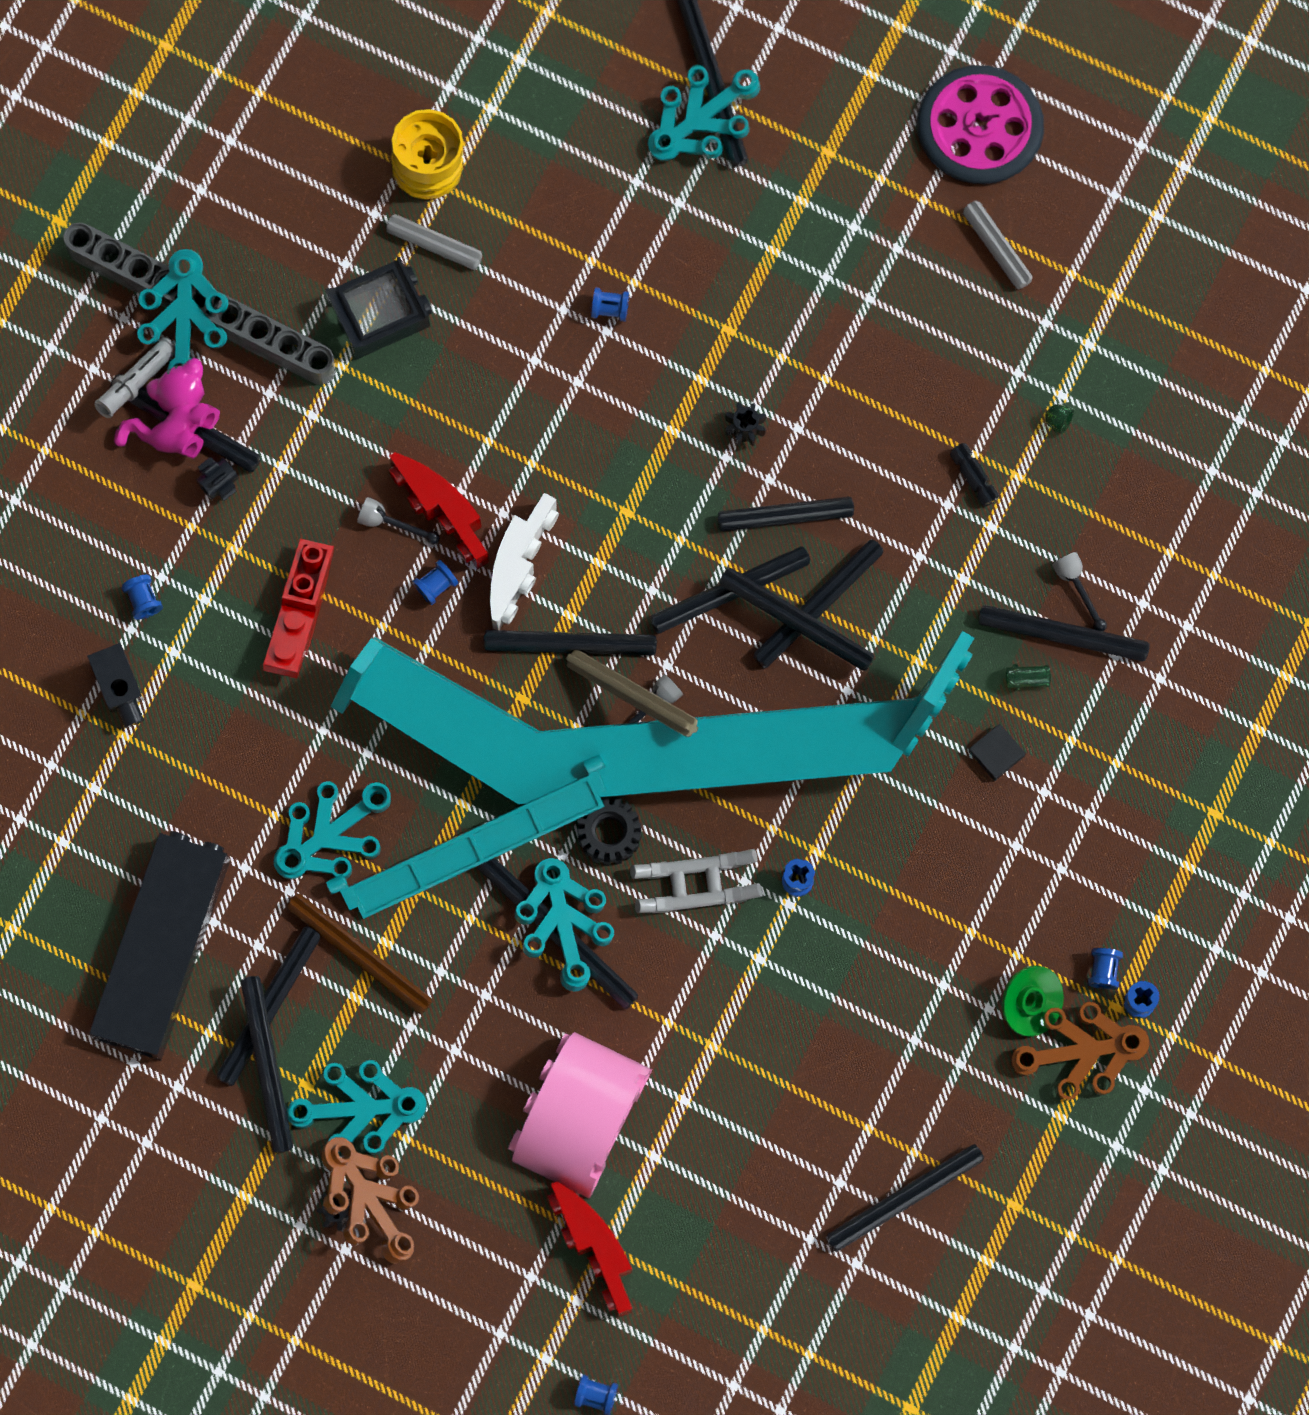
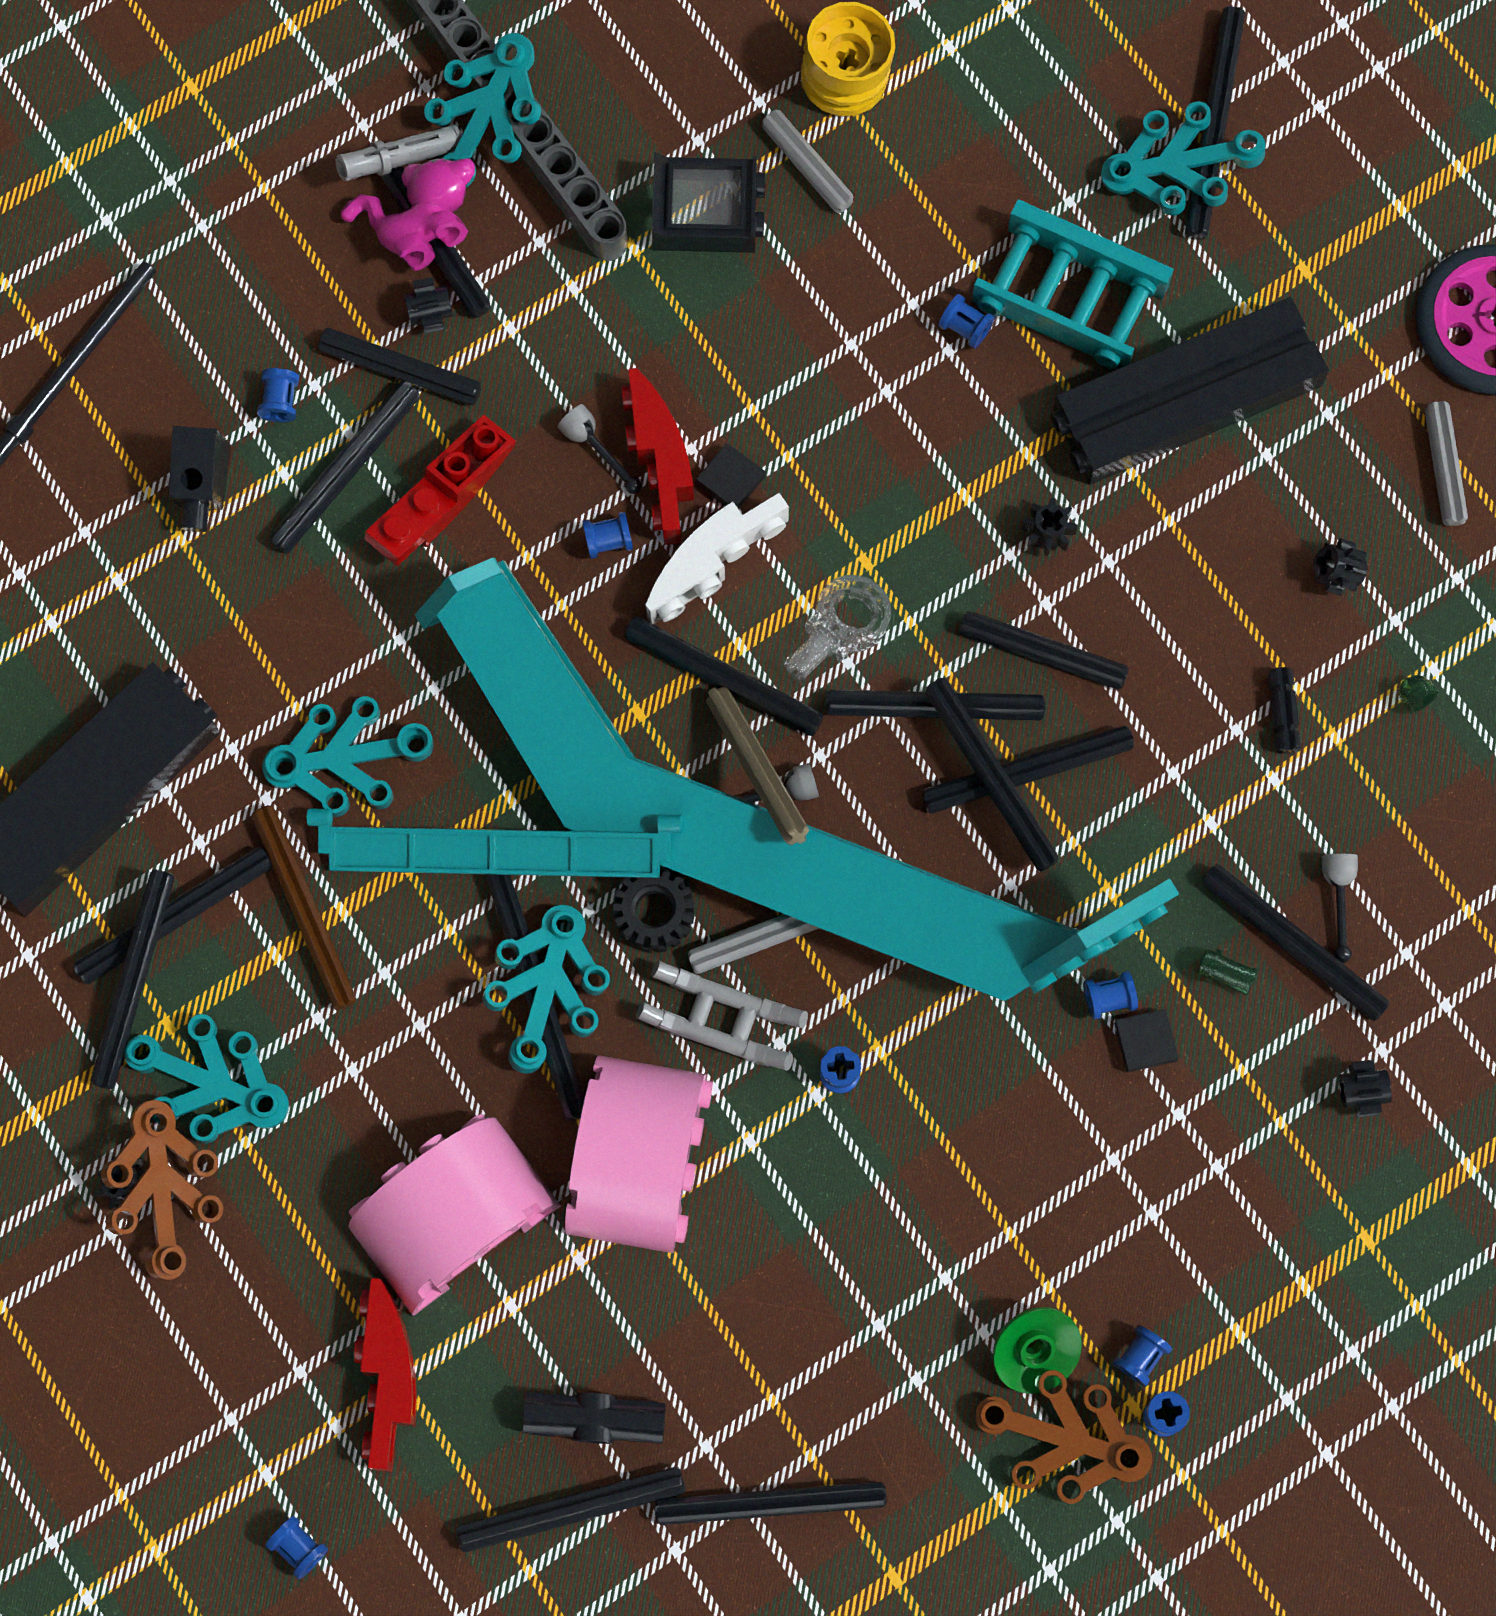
camera: 30 degrees right, 0 degrees up
none -> black axle [269,380,420,554]
none -> black axle [318,328,481,405]
none -> black axle [457,1467,685,1553]
none -> black piece [523,1392,666,1444]
none -> bright pink cylinder [565,1055,713,1253]
none -> light grey axle [688,914,819,974]
none -> black piece [696,443,766,509]
none -> clear pin [783,575,891,681]
none -> teal fence [972,199,1174,369]
none -> black brick [1050,297,1329,485]
none -> blue bush [1083,971,1138,1020]
none -> black gear [1313,538,1368,596]
none -> black gear [1339,1060,1392,1118]

